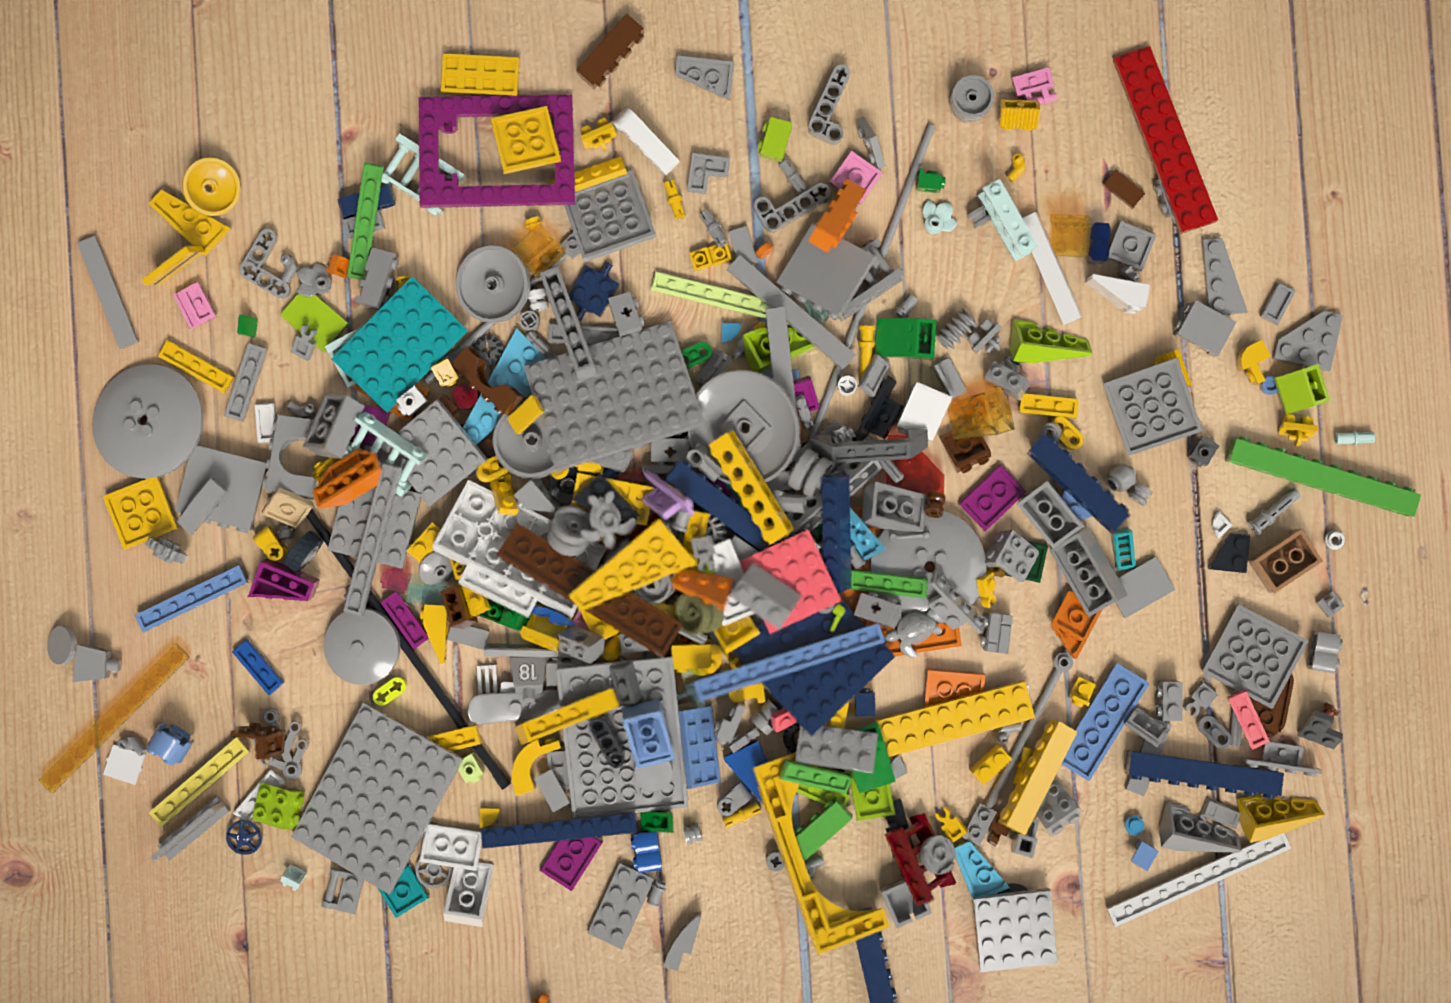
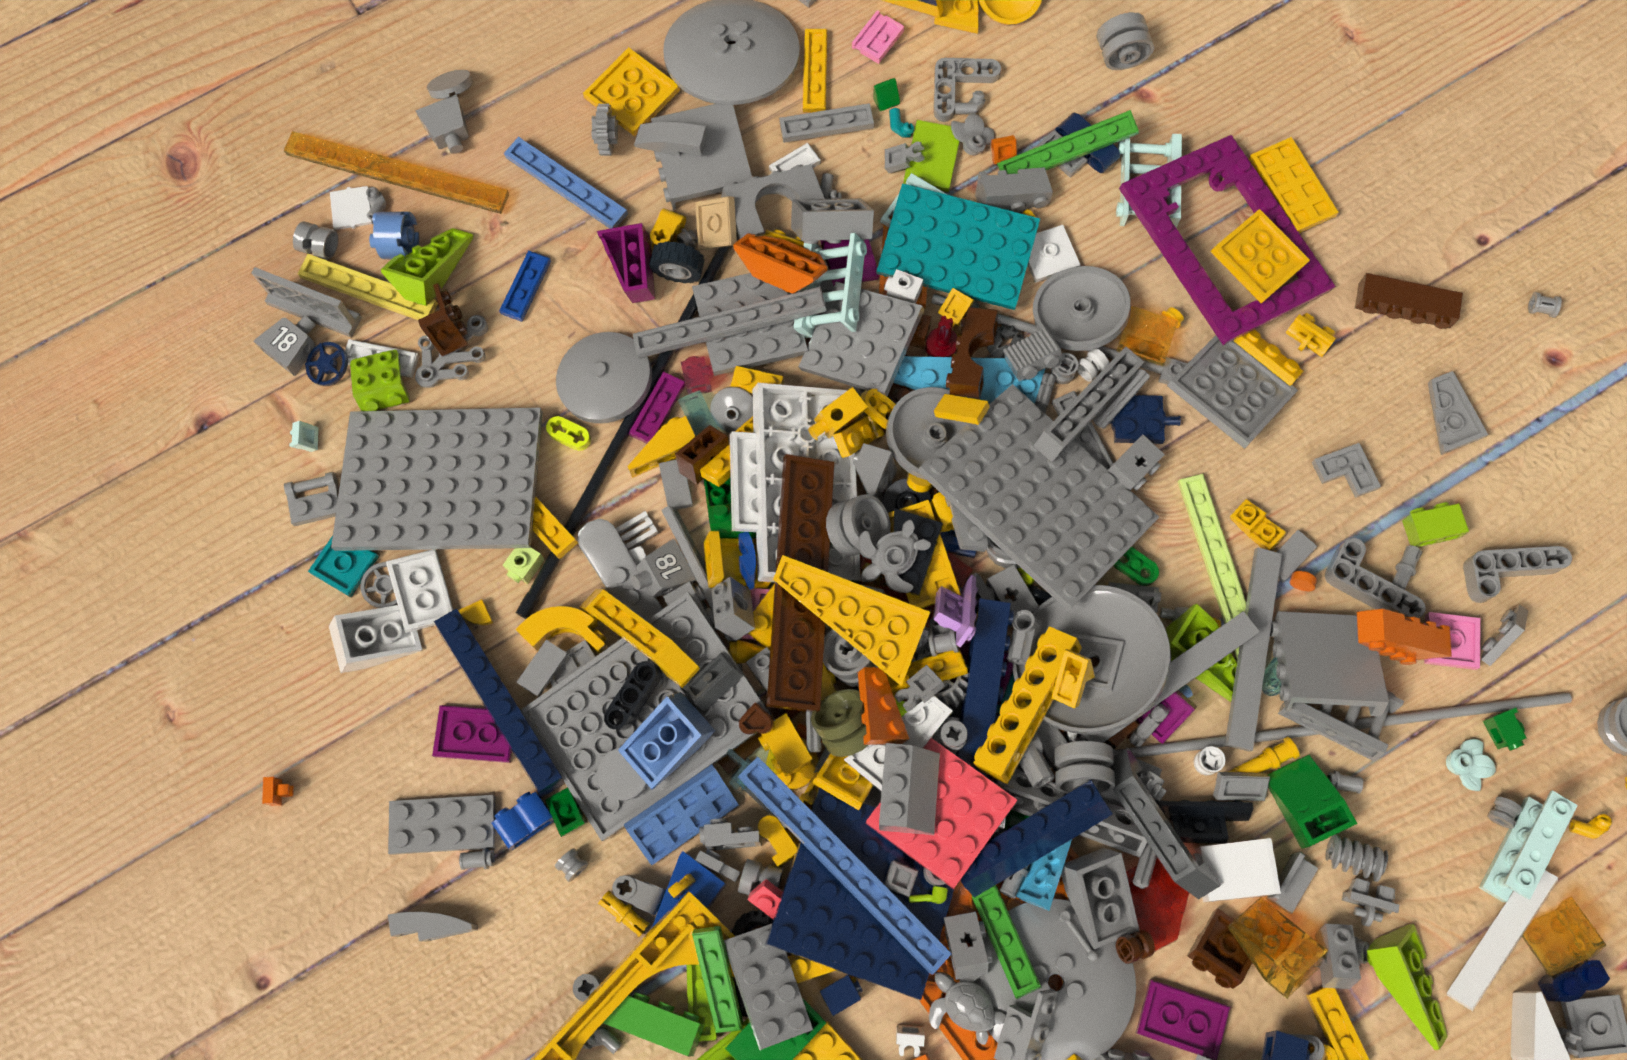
camera: 65 degrees right, 15 degrees down
white beam [611,108,679,176] -> none
yellow pin [663,180,686,220] -> none
light grey pin [699,210,729,247] -> none
dark azure tile [722,323,741,343] -> none
none -> light grey torso [253,316,316,376]
none -> light grey wheel [293,221,338,260]
none -> lime wedge [381,228,473,306]
none -> yellow tile [668,874,696,899]
none -> reddish brown tile [739,702,775,735]
none -> yellow torso [808,387,868,440]
none -> light grey tile [884,861,918,897]
none -> teal arm [889,108,914,138]
none -> white tile [896,1025,925,1057]
none -> light grey wheel [940,720,967,751]
none -> light grey brick [1003,327,1062,382]
none -> white plate [1028,225,1080,283]
none -> yellow slope [1051,649,1095,709]
none -> light grey axle [1093,369,1150,429]
none -> light grey wheel [1096,12,1155,70]

